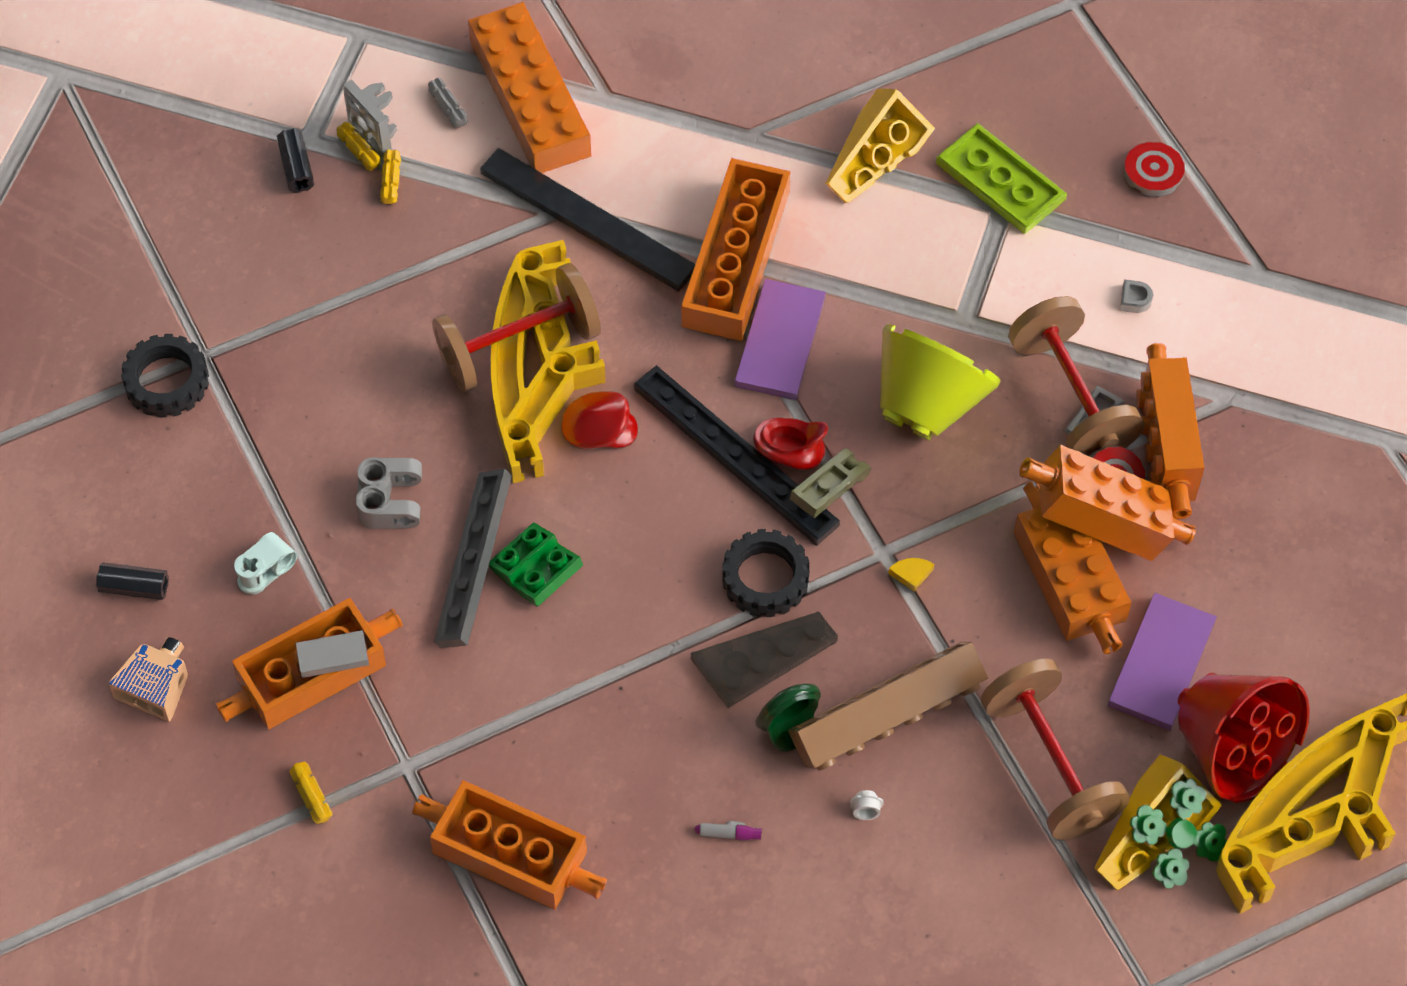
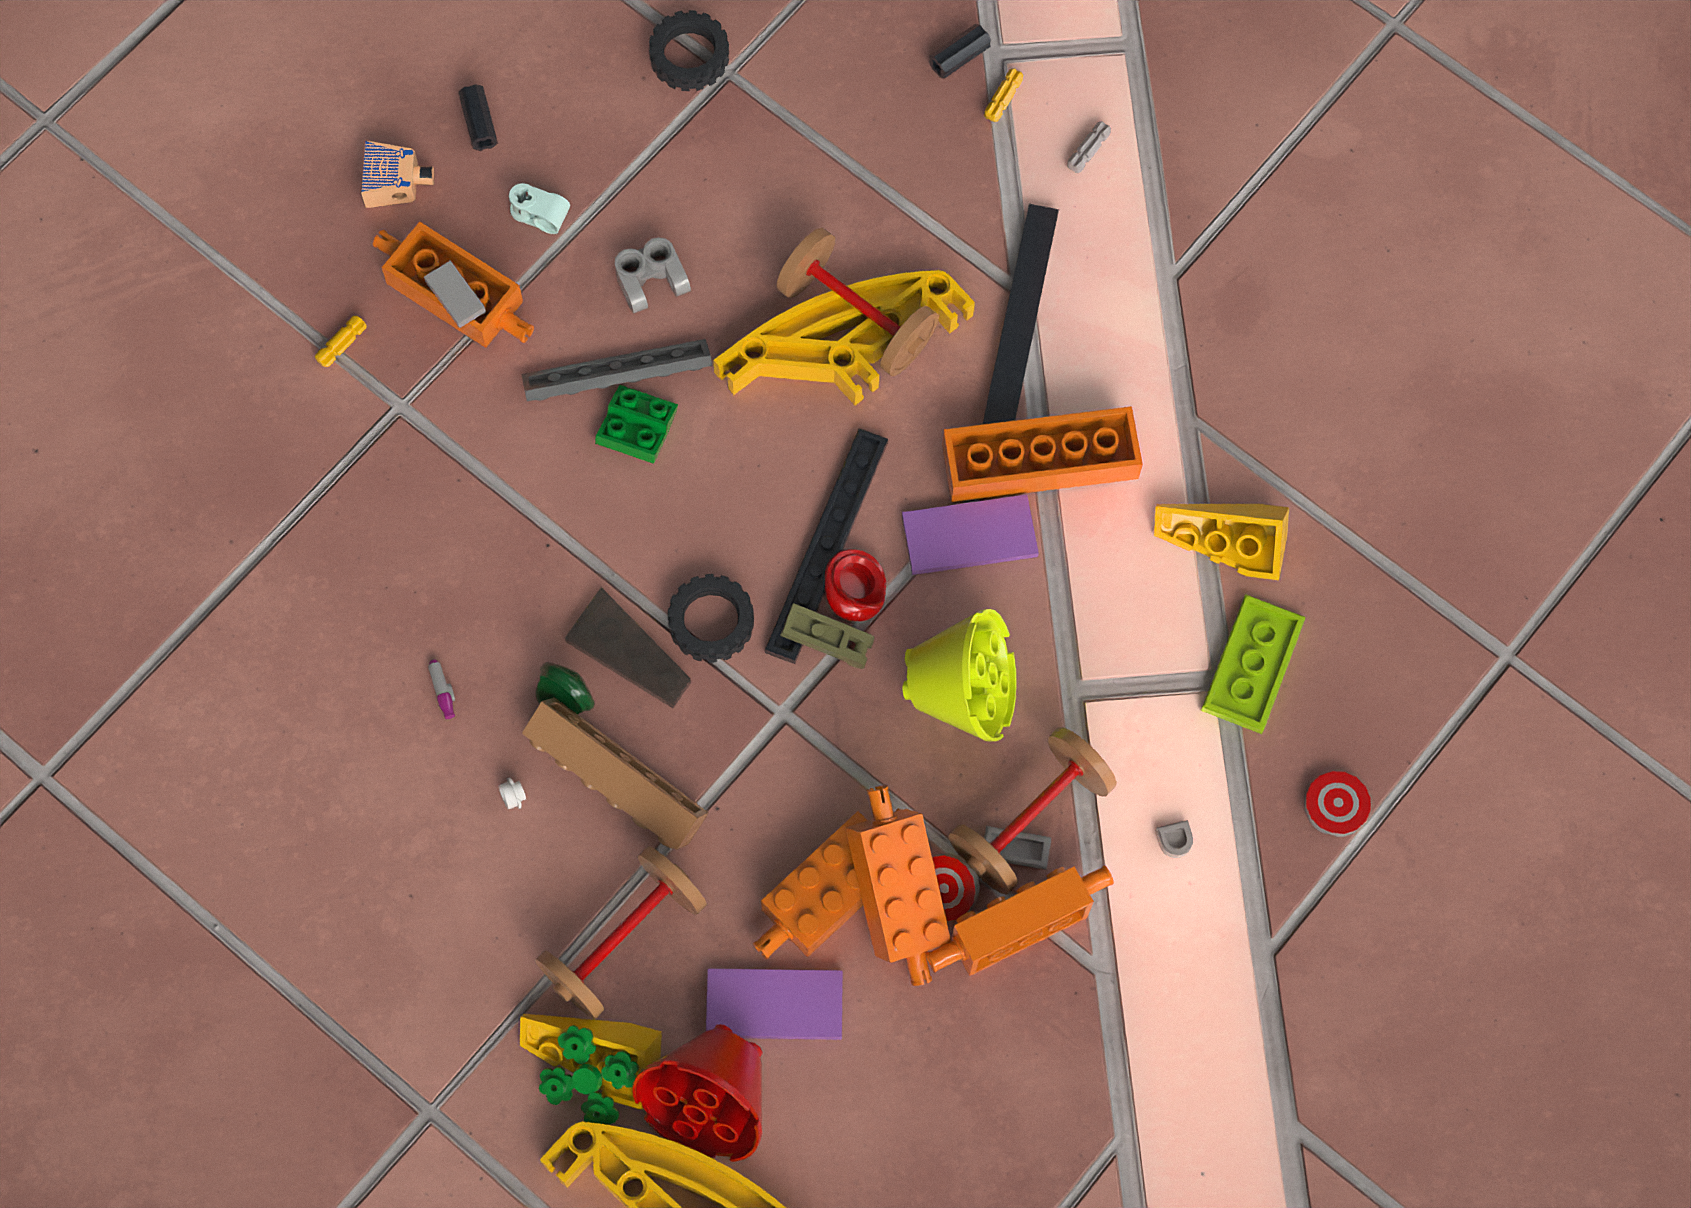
camera: 65 degrees right, 10 degrees up
light grey piece [343,80,397,159] -> none
yellow axle [380,149,401,205] -> none
orange brick [412,780,607,910] -> none
orange brick [468,2,591,173] -> none
red piece [561,391,638,449] -> none
yellow tile [888,558,935,592] -> none

